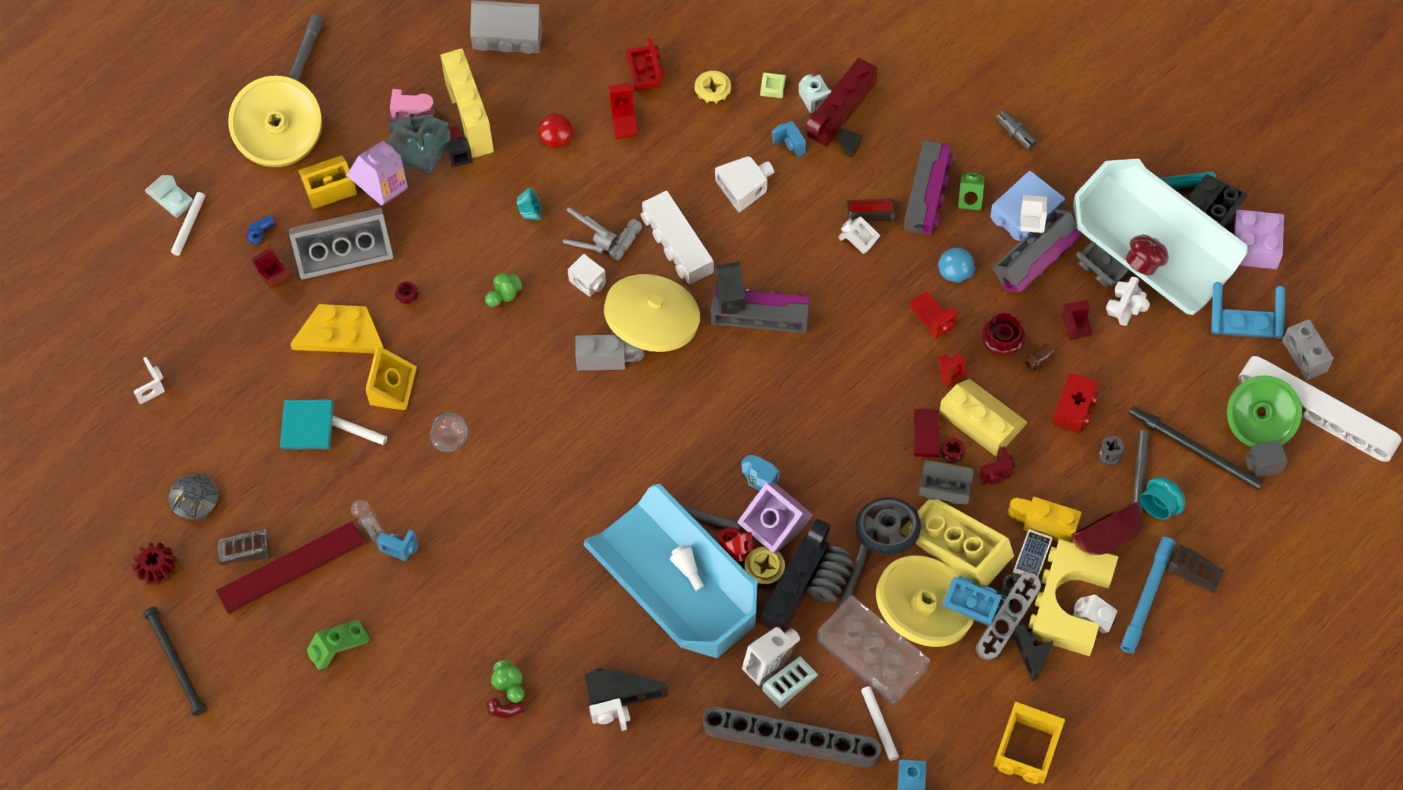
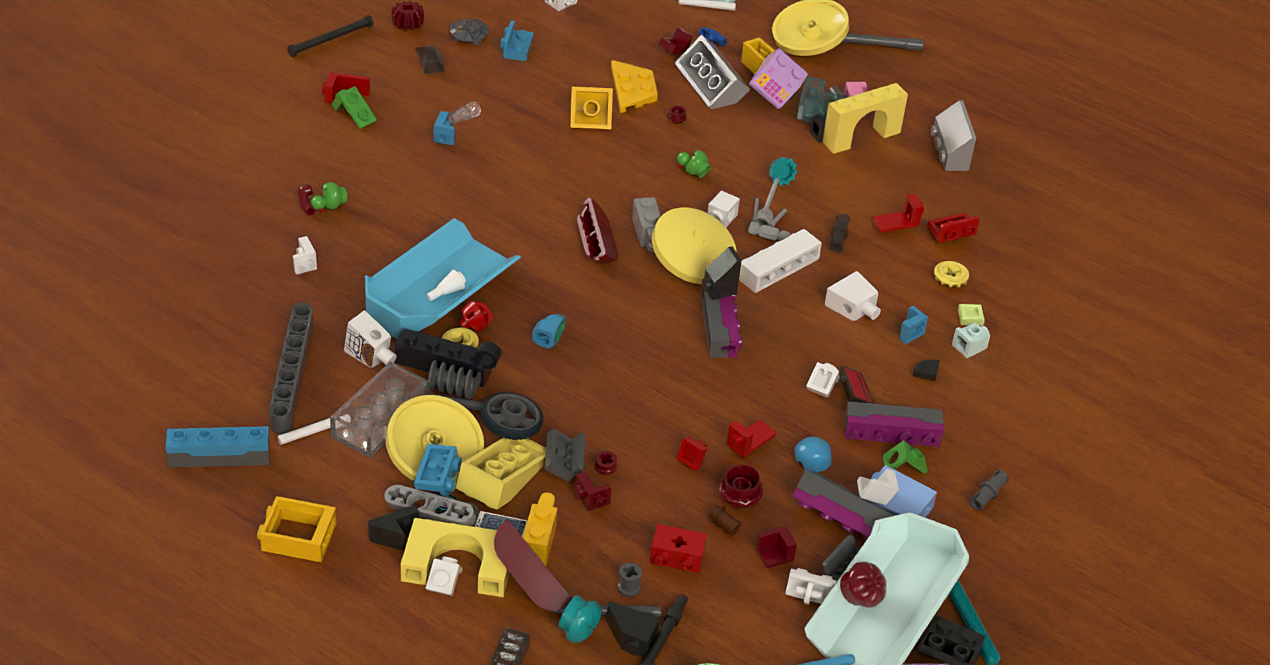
camera: 75 degrees right, 20 degrees down
dark red tile [216,521,364,614] -> none
teal tile [280,400,334,450] -> none
white piece [332,415,388,445] -> none
clear hair [430,412,468,452] -> none
red hair [538,113,573,148] -> none
pearl dark grey slope [584,668,667,706] -> none
dark grey bar [681,505,742,530] -> none
lavender slope [737,483,813,553] -> none
light aqua slope [762,656,818,708] -> none
dark red hinge [806,57,878,147] -> none
dark red slope [914,409,939,458] -> none
light yellow slope [939,379,1027,457] -> none
dark azure piece [1120,537,1176,653] -> none
none -> red bracket [322,72,370,104]
none -> dark azure bracket [500,20,534,61]
none -> dark red brick [577,197,619,263]
none -> pearl dark grey slope [606,601,659,657]
none -> clear smoke pin [829,214,850,253]

